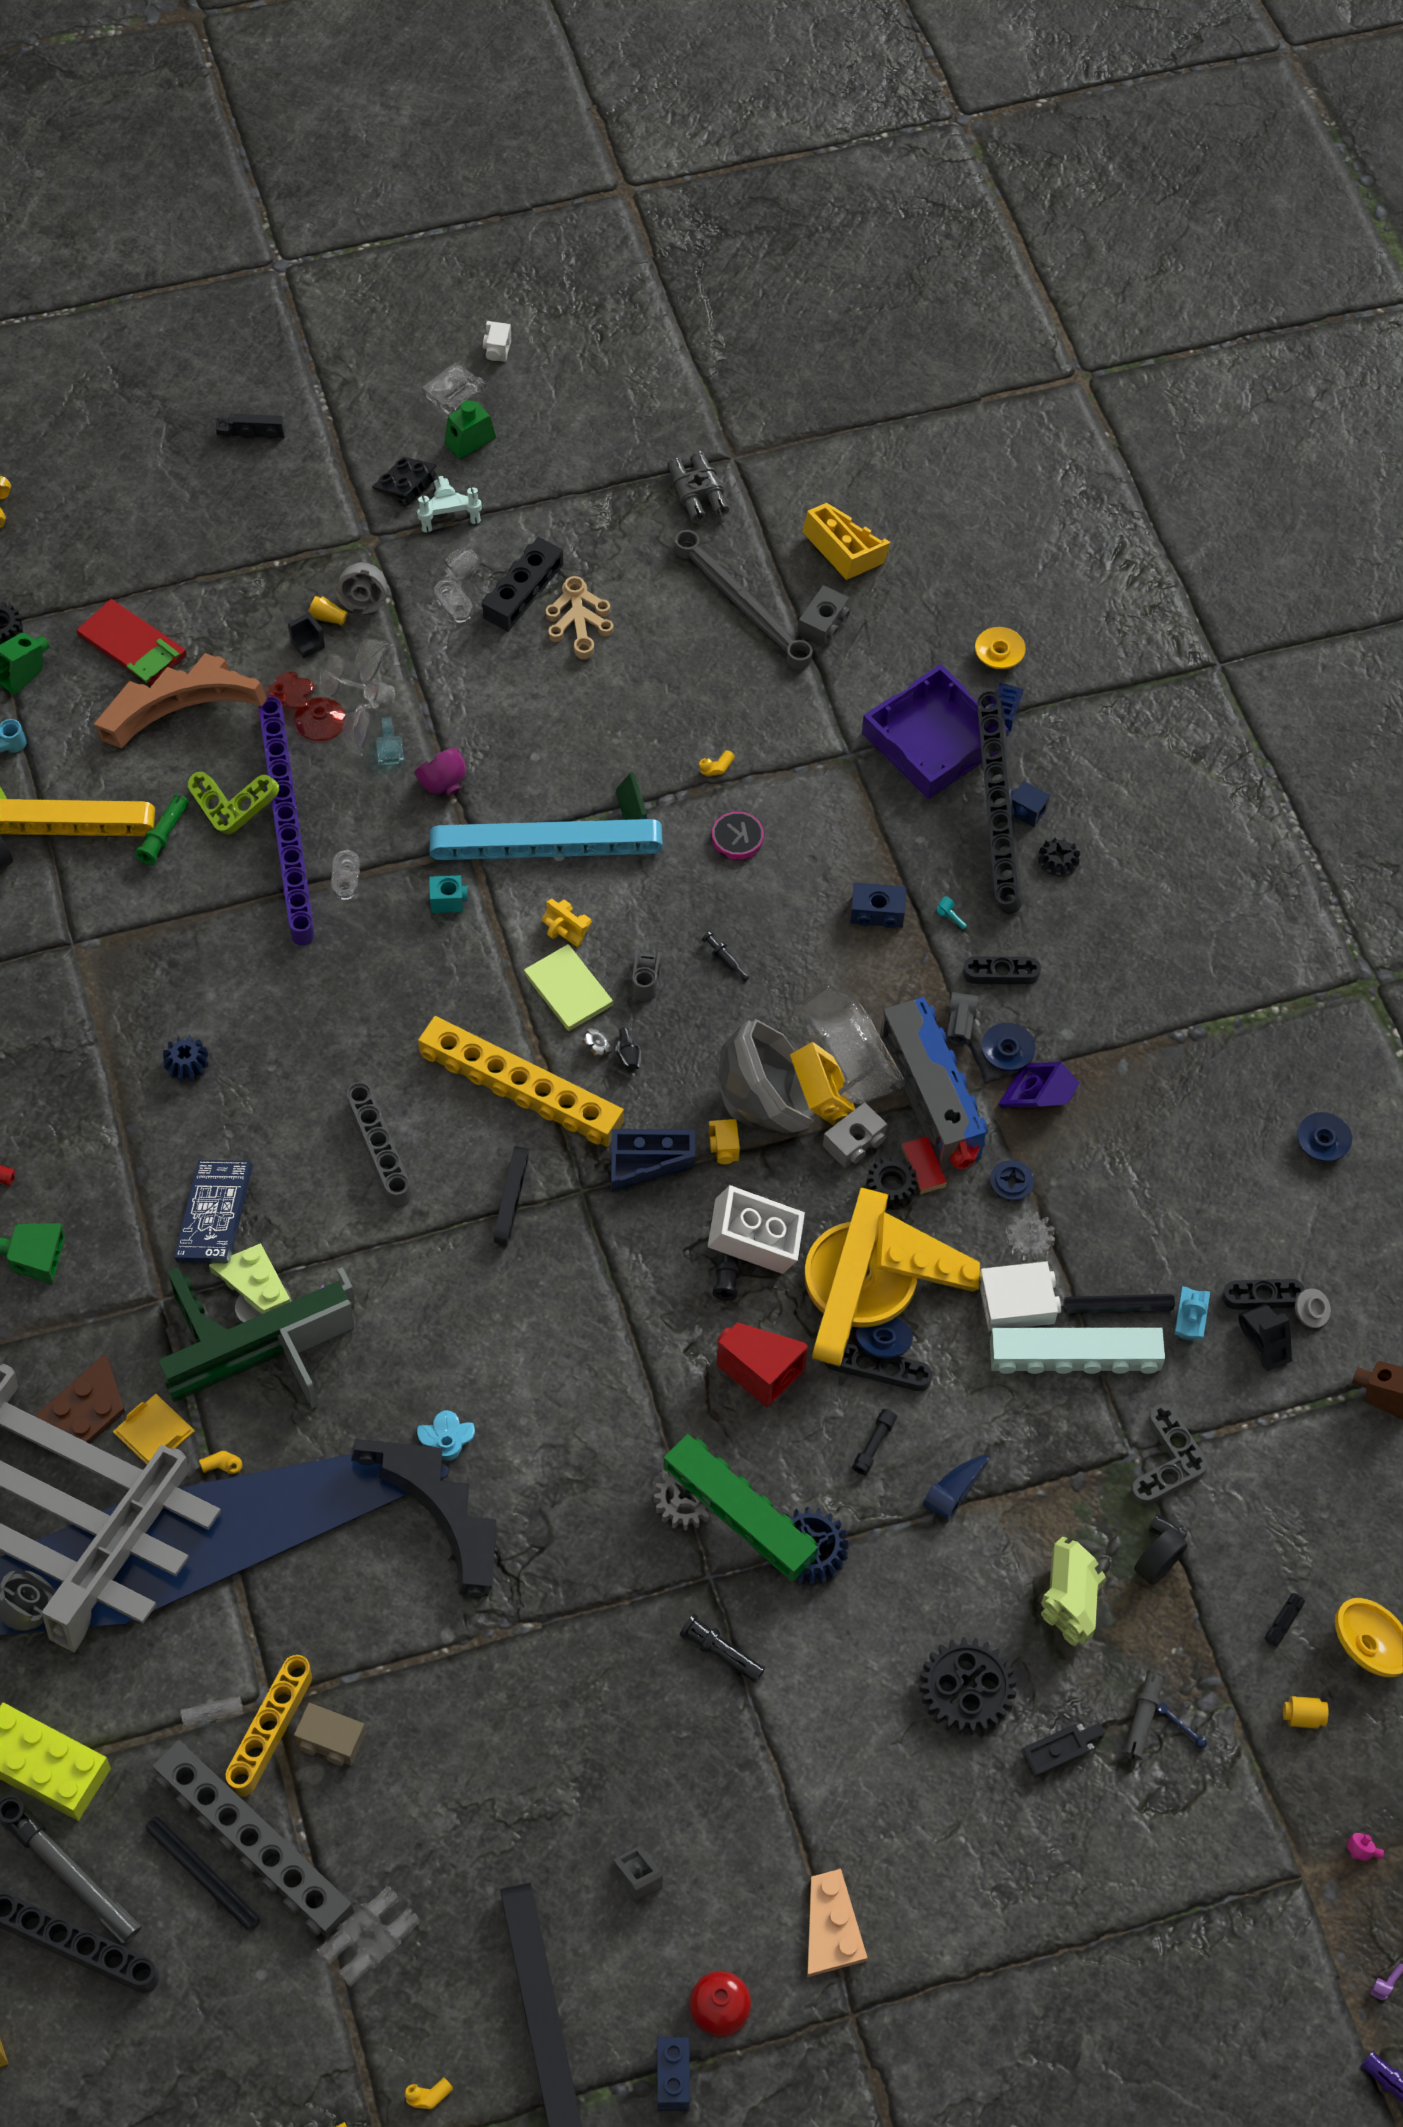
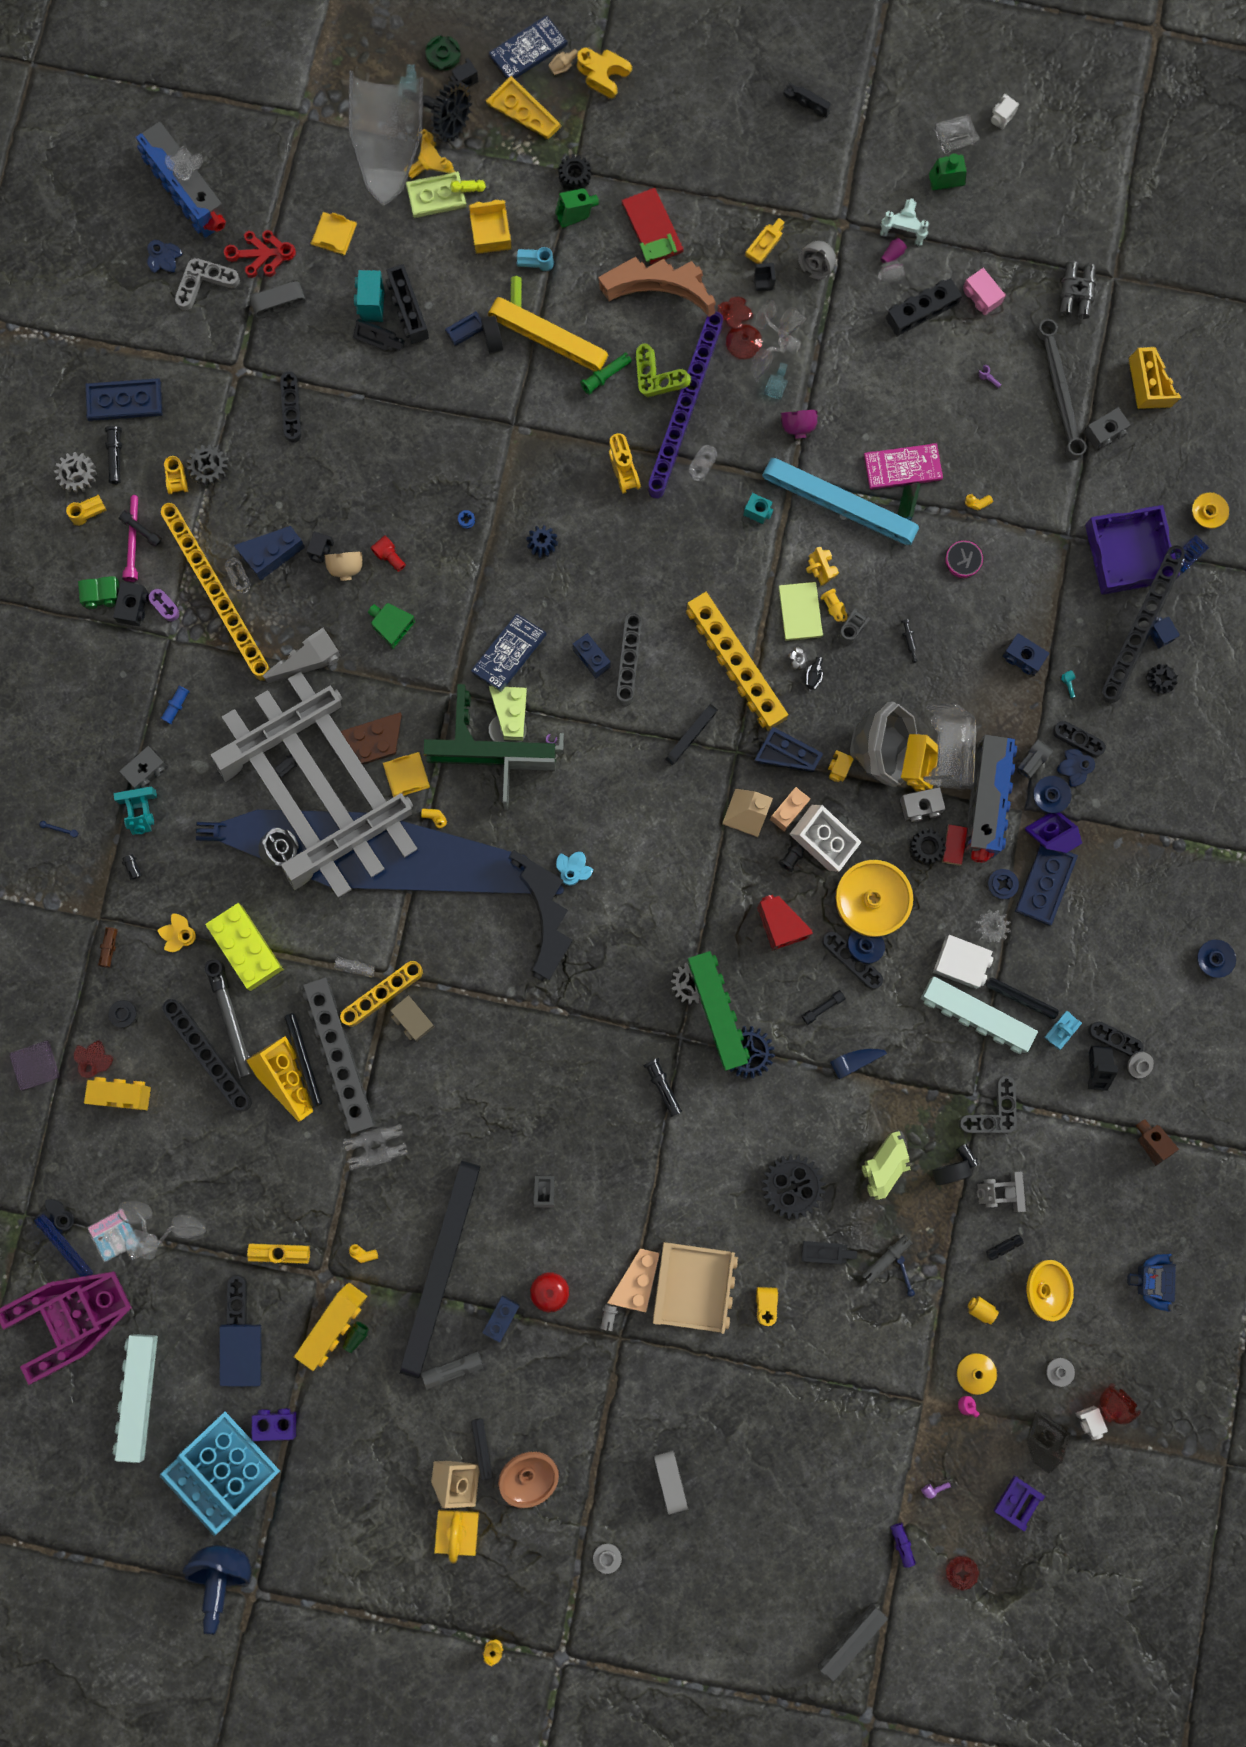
camera: 25 degrees right, 20 degrees up
yellow cone [308,596,348,626] -> none
black hinge [372,457,437,506] -> none
clear plate [434,579,473,623] -> none
tan plant [545,576,613,660] -> none
yellow beam [812,1187,889,1366] -> none
yellow wing [876,1212,980,1292] -> none
none -> yellow wedge [246,1036,313,1122]
none -> blue bush [458,510,475,529]
none -> dark blue brick [573,633,611,679]
none -> light grey pin [600,1304,618,1331]
none -> yellow piece [609,433,641,494]
none -> tan panel [652,1242,738,1334]
none -> tan slope [722,789,773,837]
none -> yellow hinge [745,218,785,264]
none -> yellow piece [756,1287,778,1326]
none -> light nougat brick [770,787,810,832]
none -> yellow piece [820,589,848,622]
none -> dark pink tile [864,443,943,490]
none -> magenta cone [880,238,907,266]
none -> yellow dish [957,1353,997,1395]
none -> bright pink brick [963,268,1006,315]
none -> light grey tile [977,1172,1026,1212]
none -> medium lavender hand [979,365,1001,388]
none -> dark blue tile [1015,844,1078,926]
none -> dark blue plate [1057,749,1095,787]

